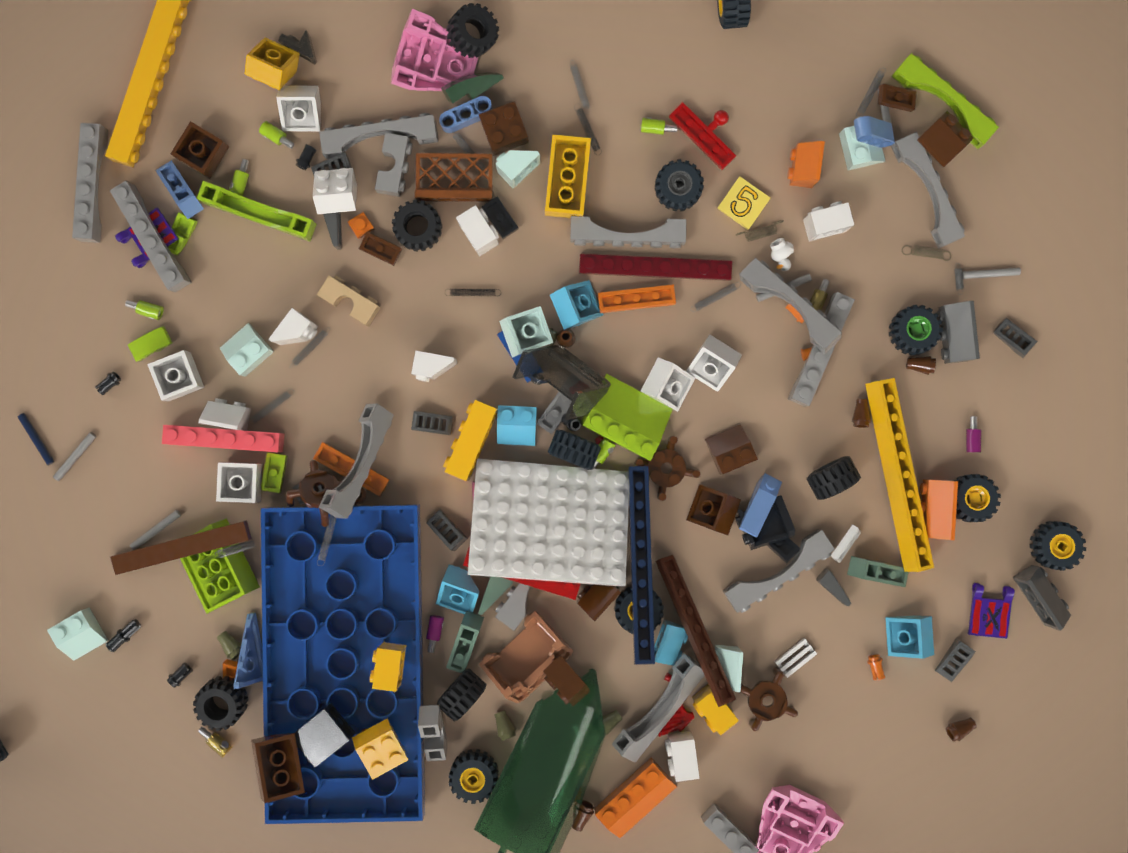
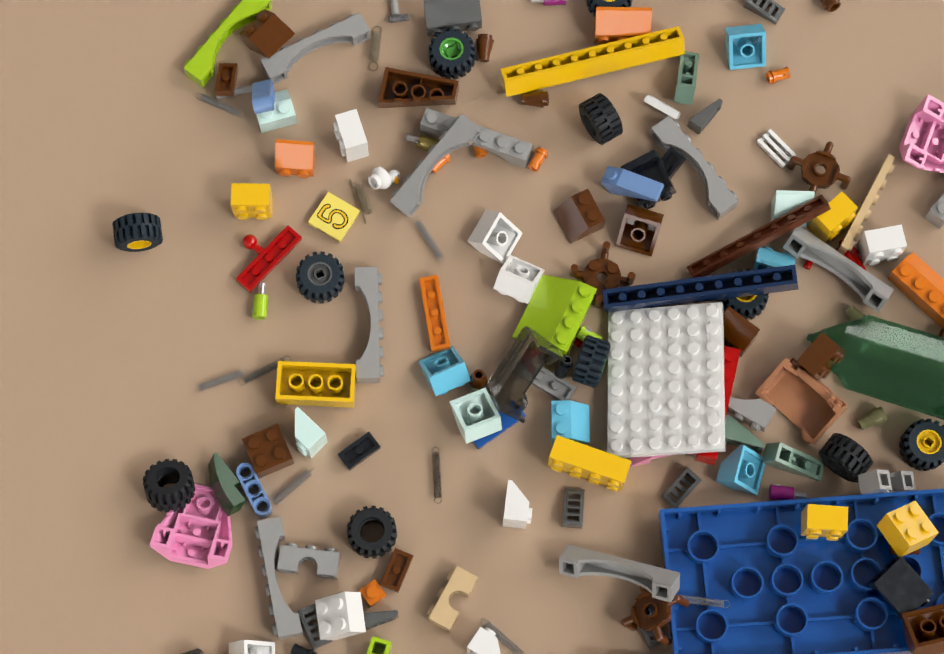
camera: 90 degrees left, 15 degrees down
orange plate [313,442,390,496] -> none
dark orange fence [415,153,493,202] -> none
white brick [456,205,499,257] -> none
dark red plate [579,254,732,281] -> none
light grey bar [756,274,812,302] -> none
none -> yellow brick [231,183,273,220]
none -> reddish brown wedge [378,67,459,108]
none -> orange pin [527,147,548,172]
none -> tan plate [838,154,895,255]

